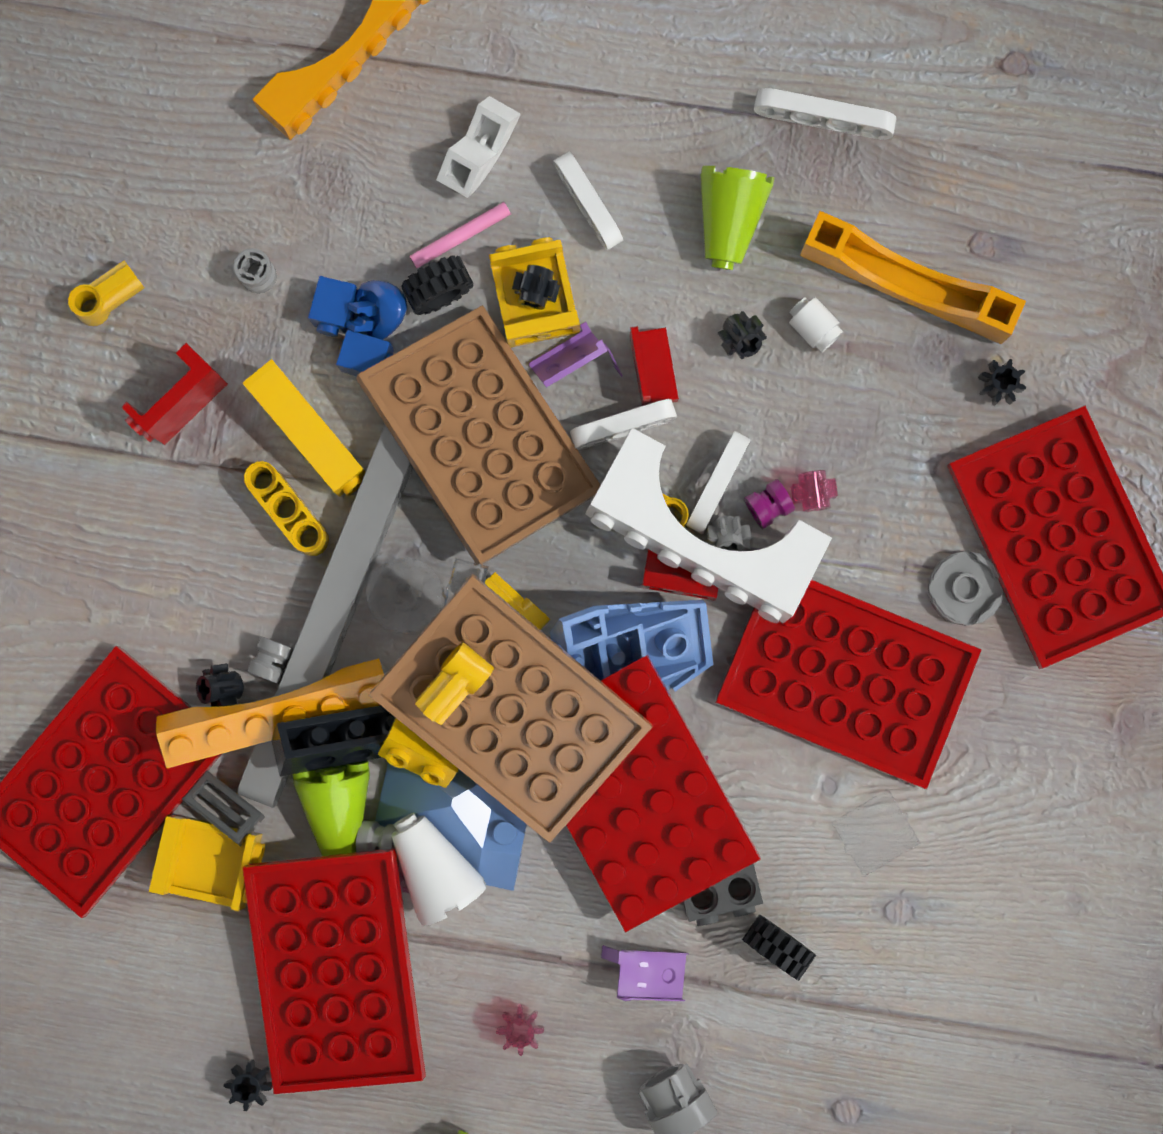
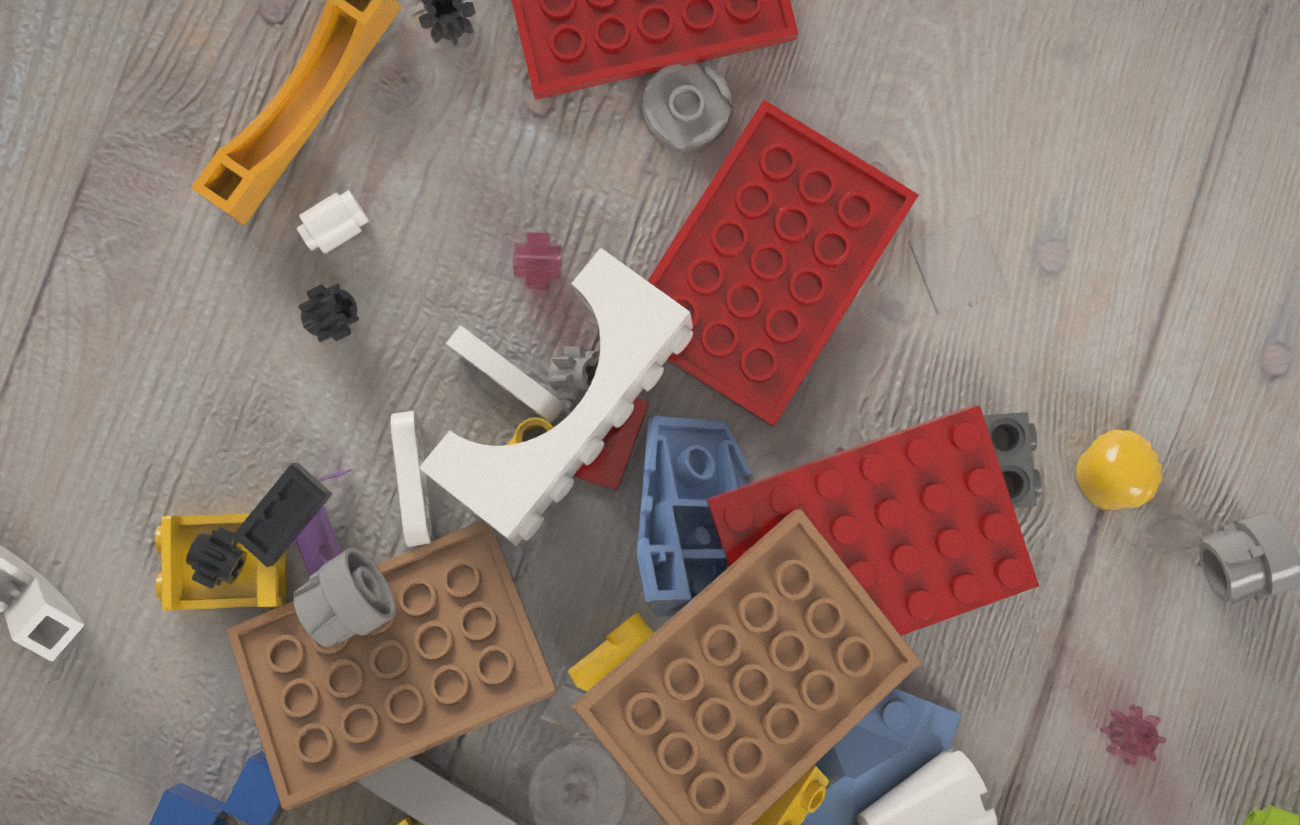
camera: 85 degrees left, 0 degrees up
blue piece [346,280,407,340] -> none
black tyre [401,255,474,315] -> none
bright pink bar [409,202,511,269] -> none
yellow piece [415,642,494,725] -> none
white beam [553,151,623,250] -> none
medium lavender piece [601,945,689,1001] -> none
red panel [630,326,679,406] -> none
lime cone [700,165,775,270] -> none
black tyre [742,914,817,981] -> none
magenta wheel [744,479,795,530] -> none
white beam [754,88,897,140] -> none
none -> black plate [232,463,333,567]
none -> light grey piece [293,548,396,647]
none -> yellow hair [1075,429,1163,511]

